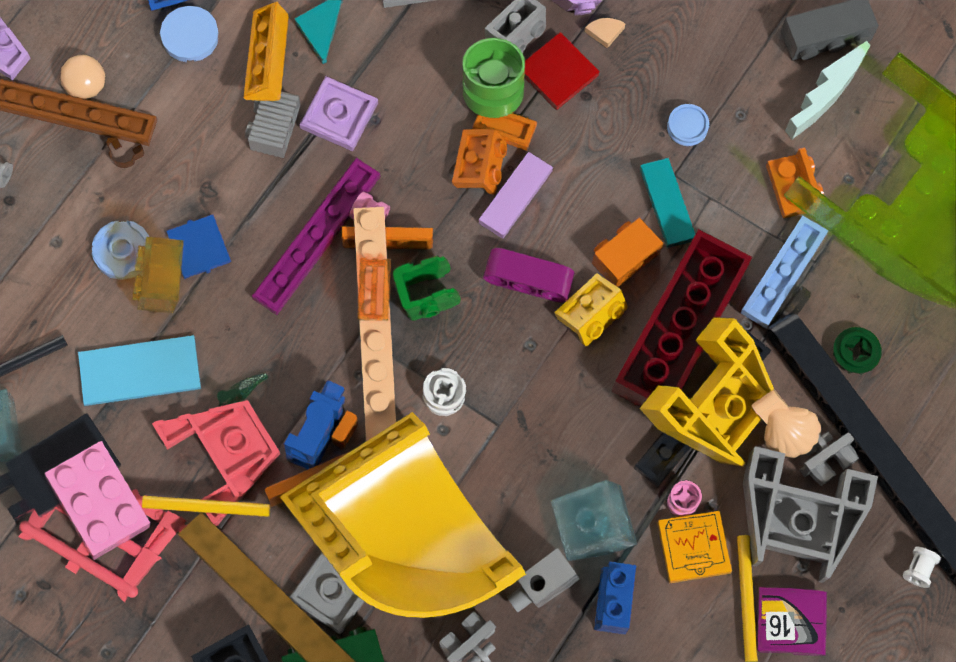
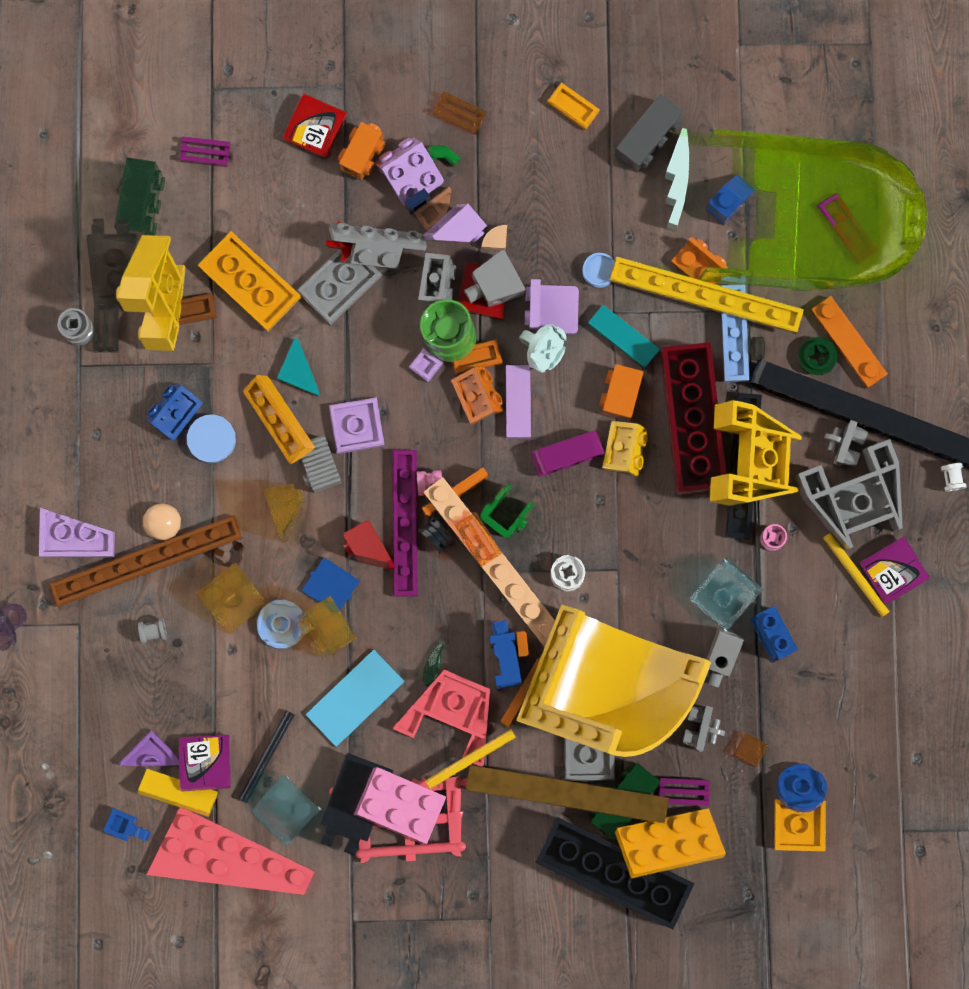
camera: 30 degrees left, 10 degrees up
light orange tile [657,511,732,584] -> none
light nougat animal [752,389,821,458] -> none
none -> clear yellow slope [196,562,268,634]
none -> clear yellow slope [263,484,305,542]
none -> red slope [343,520,395,569]
none -> lavender tile [409,348,443,383]
none -> black wheel [418,517,456,555]
none -> light grey torso [464,249,526,307]
none -> light aqua tile [519,324,566,373]
none -> lavender bracket [525,279,579,334]
none -> yellow tile [609,257,804,334]
none -> blue slope [706,174,756,225]
none -> orange plate [811,296,888,389]

